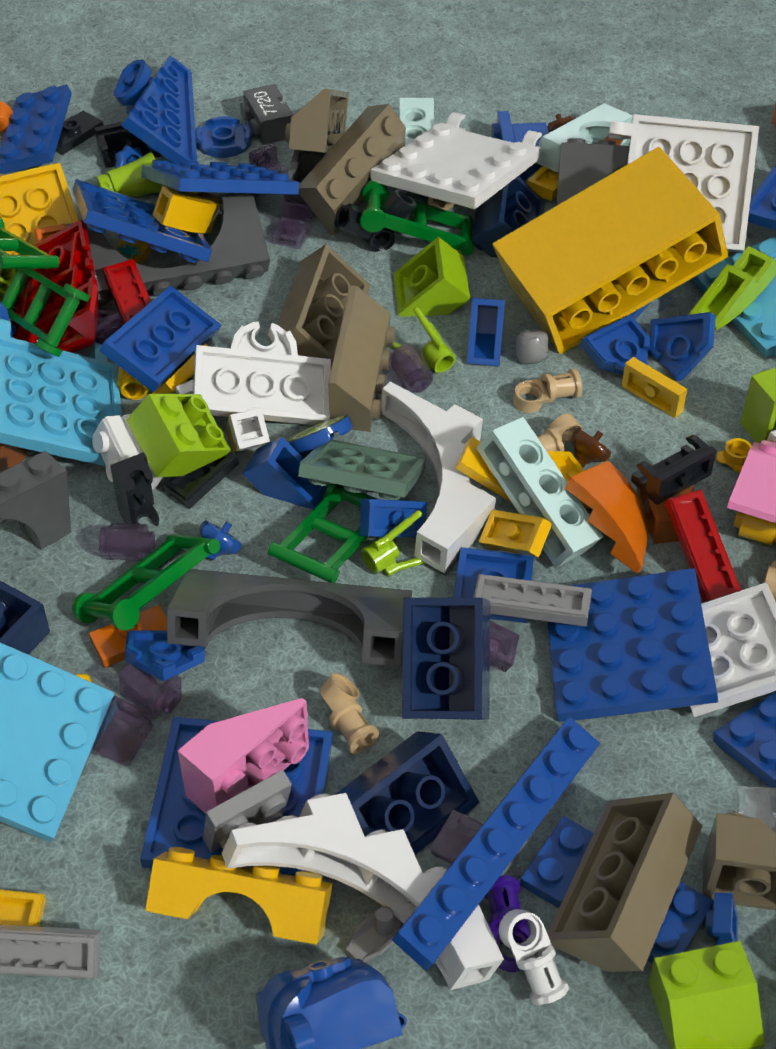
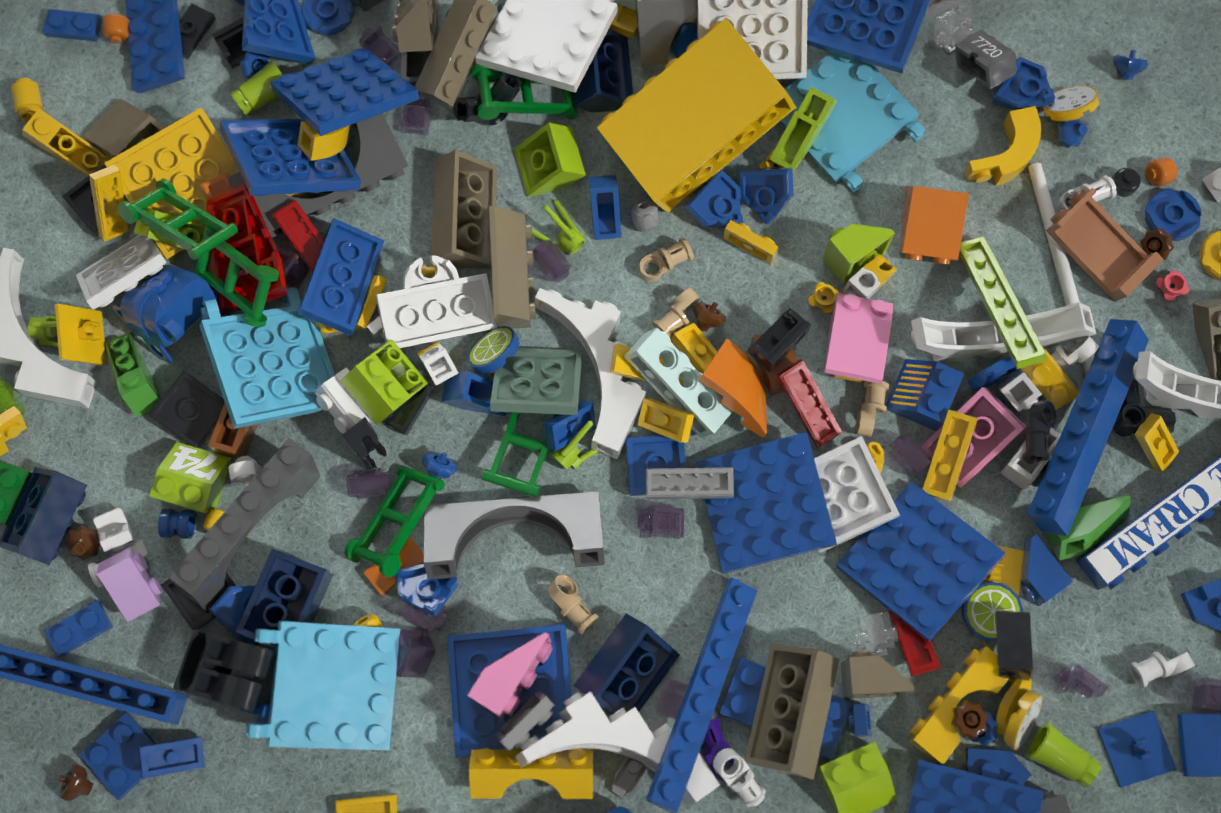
camera: 10 degrees left, 25 degrees up
dark blue slope [402,597,490,720] -> none

